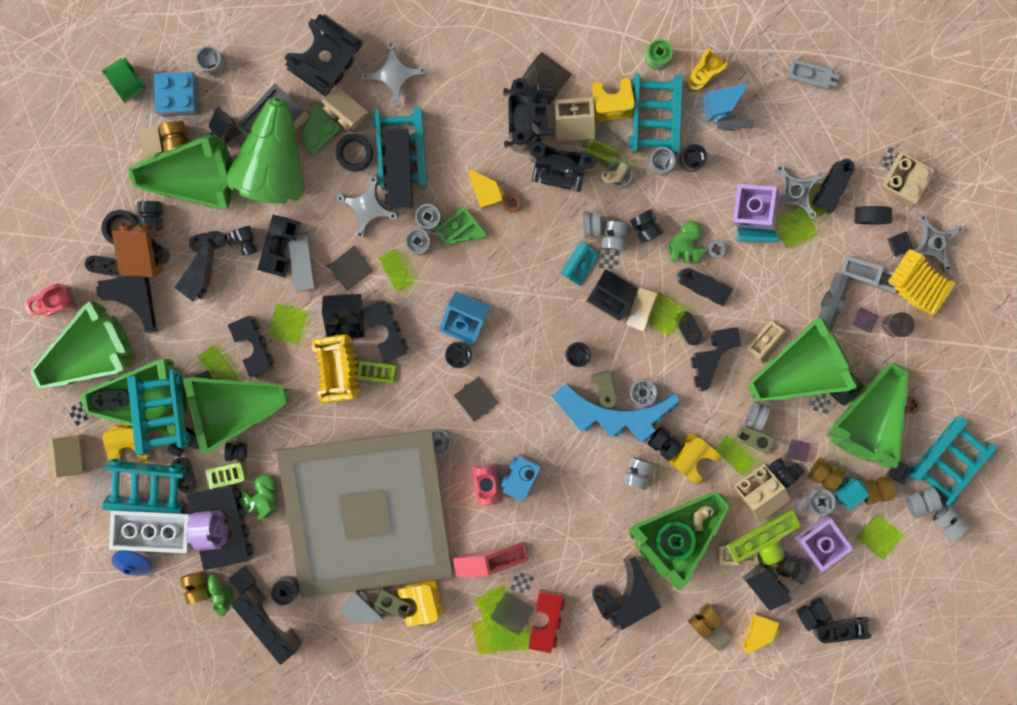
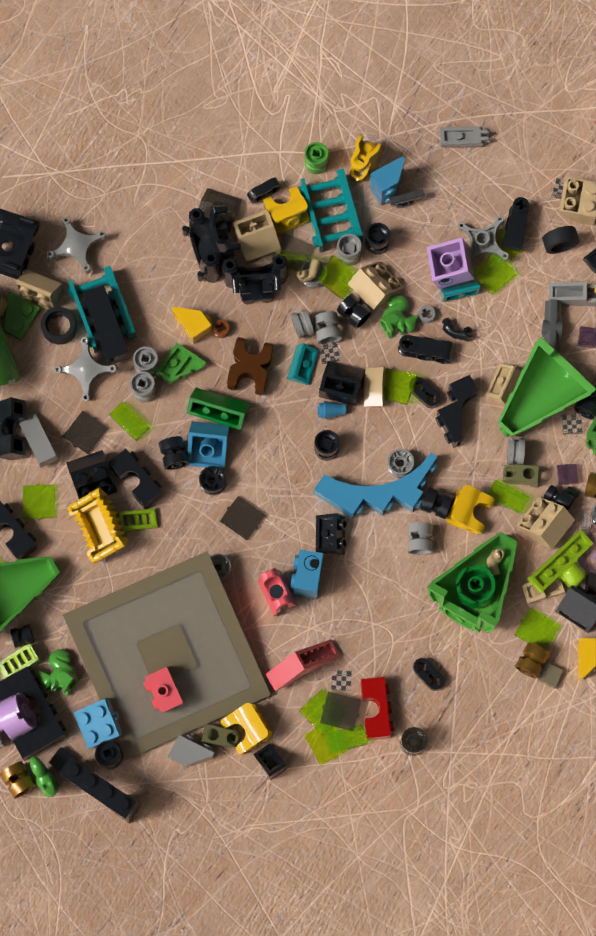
camera: 15 degrees left, 15 degrees down
olive leg [590,371,616,408] -> none
black arch [608,555,661,630] -> none
none -> dark azure plate [74,697,123,749]
none -> coral brick [143,667,183,713]
none -> black wheel [158,436,189,470]
none -> green brick [186,387,250,430]
none -> reddish brown piece [227,337,273,396]
none -> black beam [247,177,281,204]
none -> black slope [253,743,287,780]
none -> black bracket [316,513,347,555]
none -> clear neon green piece [317,255,356,300]
none -> dark azure cone [317,401,346,420]
none -> tan slope [348,261,404,310]
none -> clear smoke wheel [400,727,427,756]
none -> black piece [442,318,474,342]
none -> clear neon green piece [514,608,560,650]

